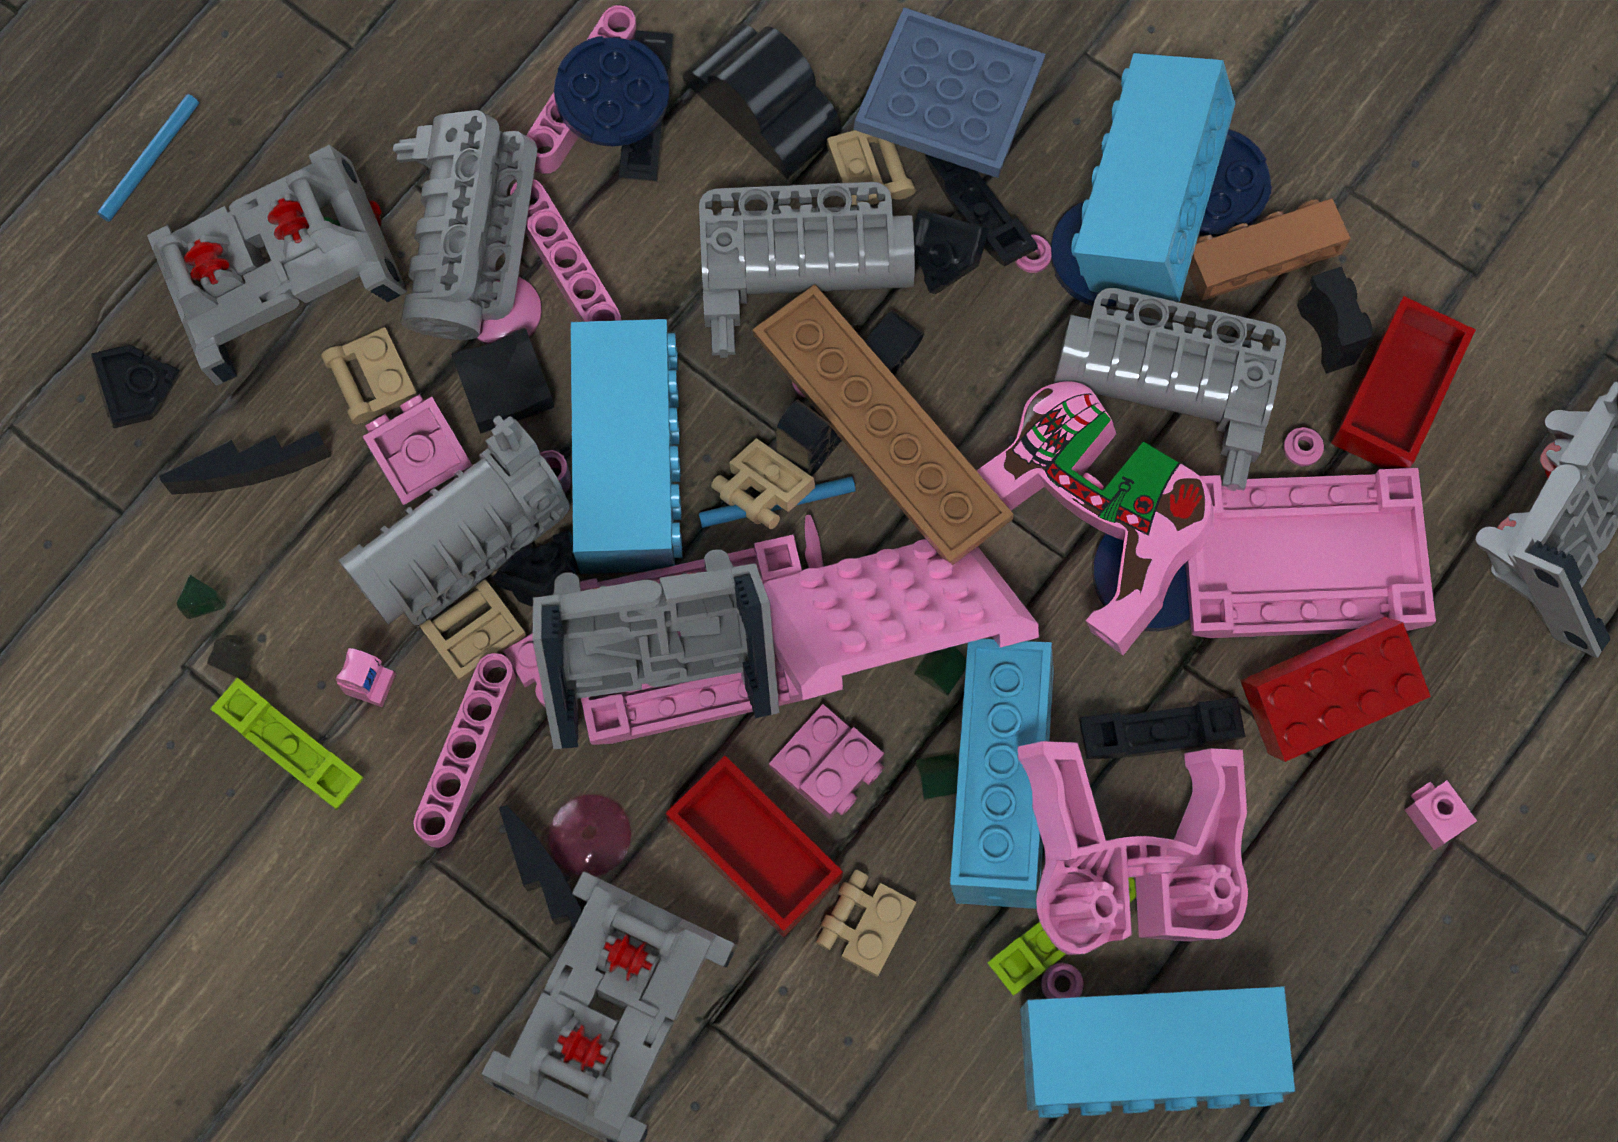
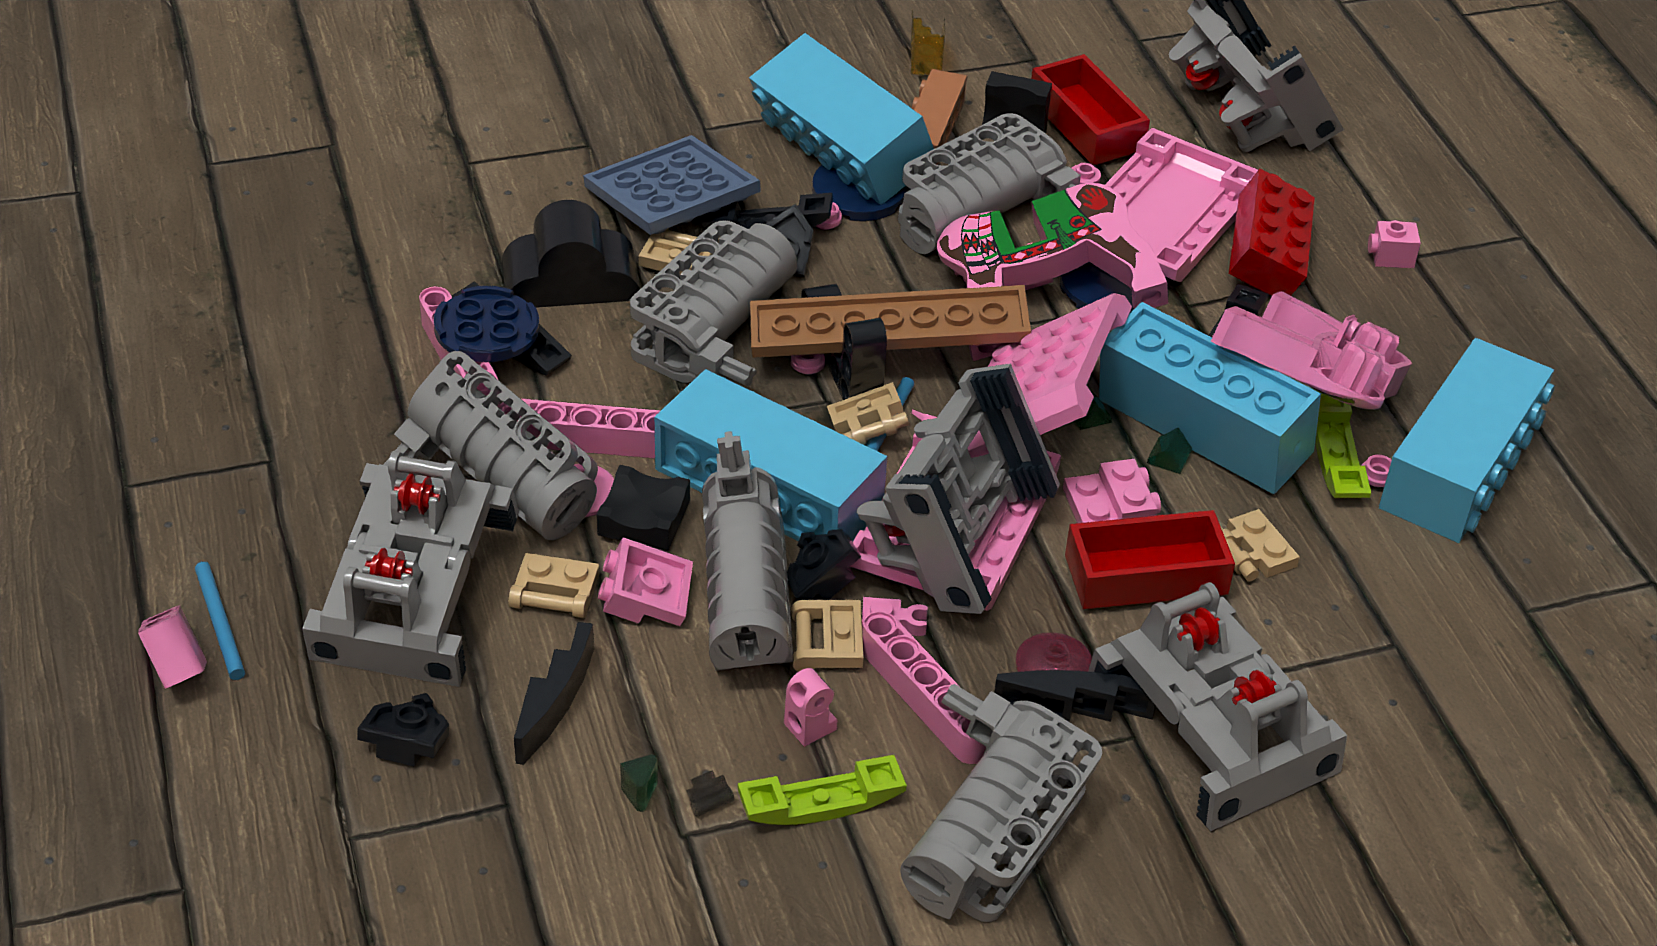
camera: 55 degrees left, 30 degrees down
none -> bright pink piece [138,605,207,689]
none -> light grey piece [900,684,1102,922]
none -> clear yellow piece [910,10,945,75]

